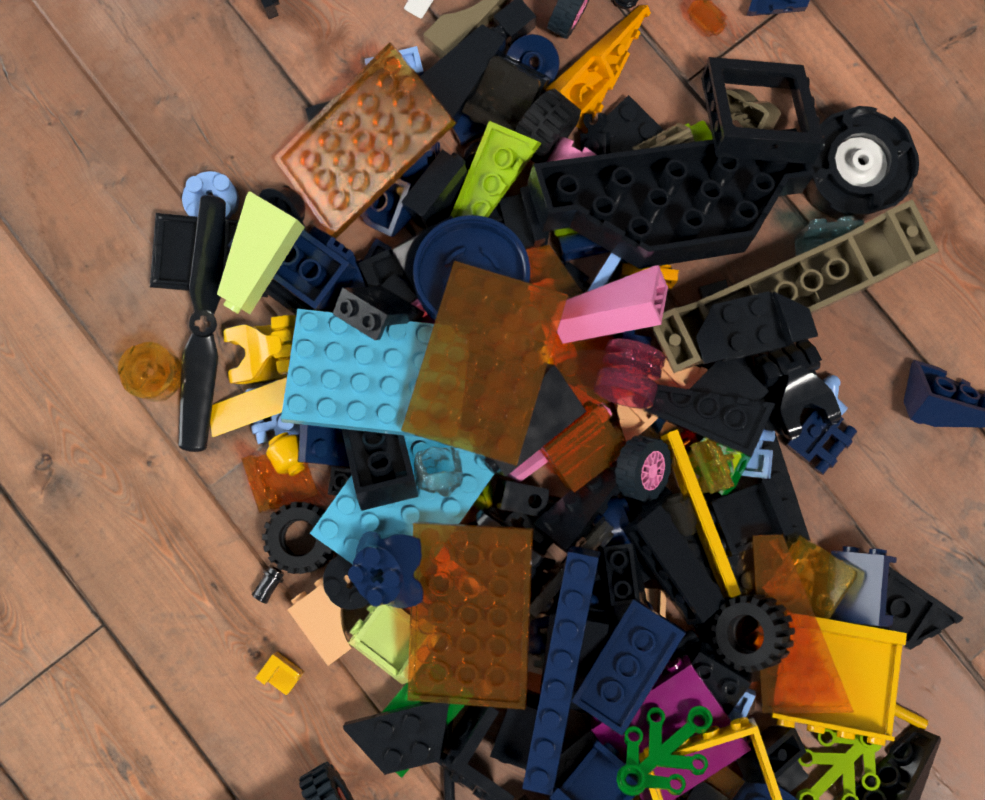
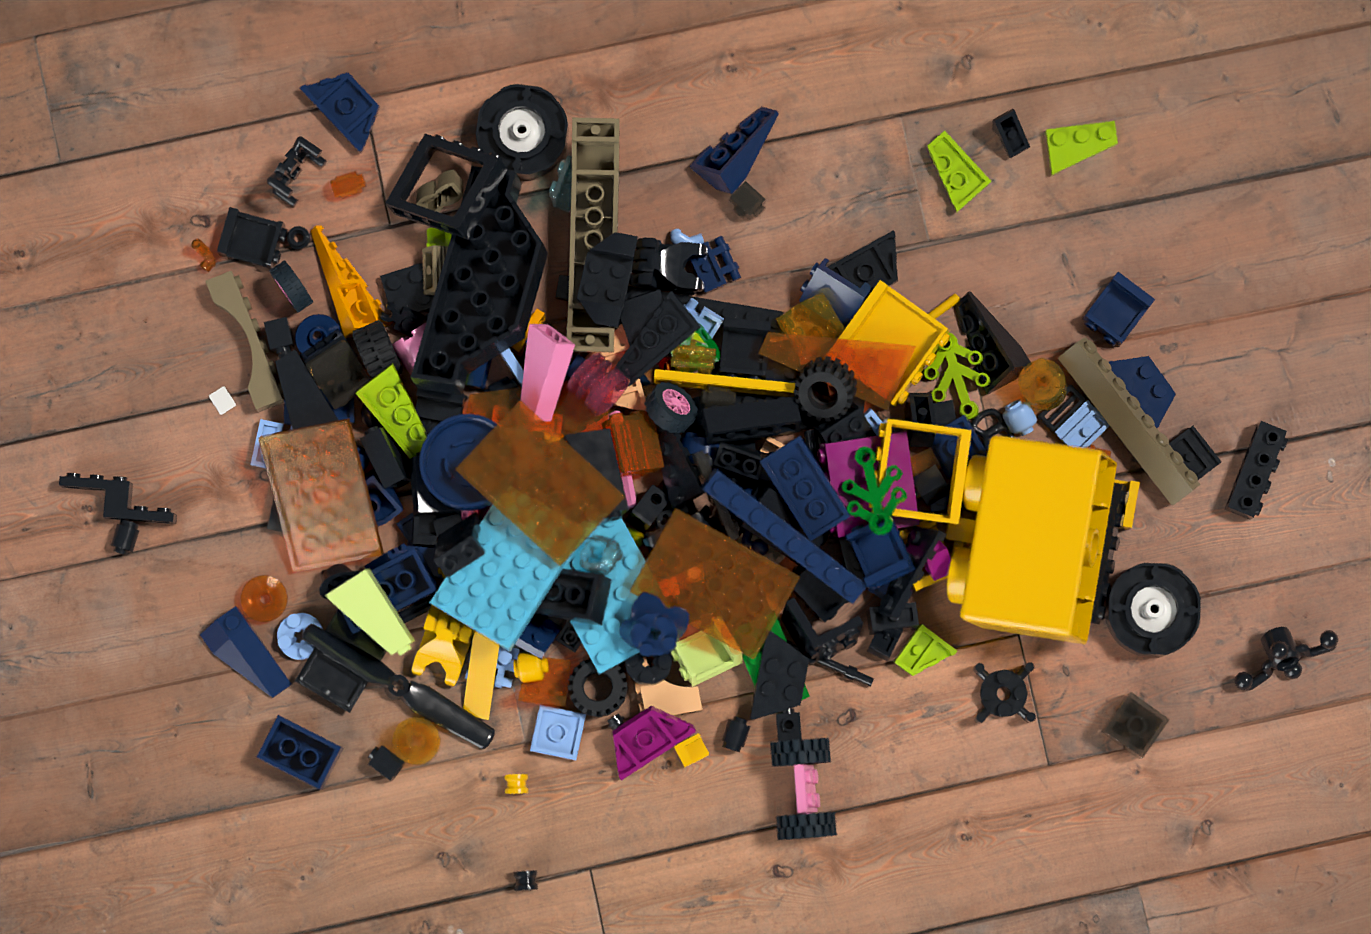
camera: 65 degrees left, 0 degrees up
none -> dark blue wedge [200,606,292,698]
none -> clear orange dish [241,575,288,622]
none -> dark blue brick [257,715,344,790]
none -> black brick [368,745,406,781]
none -> yellow wheel [505,774,528,794]
none -> black wheel [514,870,538,891]
none -> light blue plate [530,705,586,761]
none -> magenta wing [612,706,696,781]
none -> black brick [722,716,751,753]
none -> clear smoke brick [729,181,766,220]
none -> black brick [775,708,802,741]

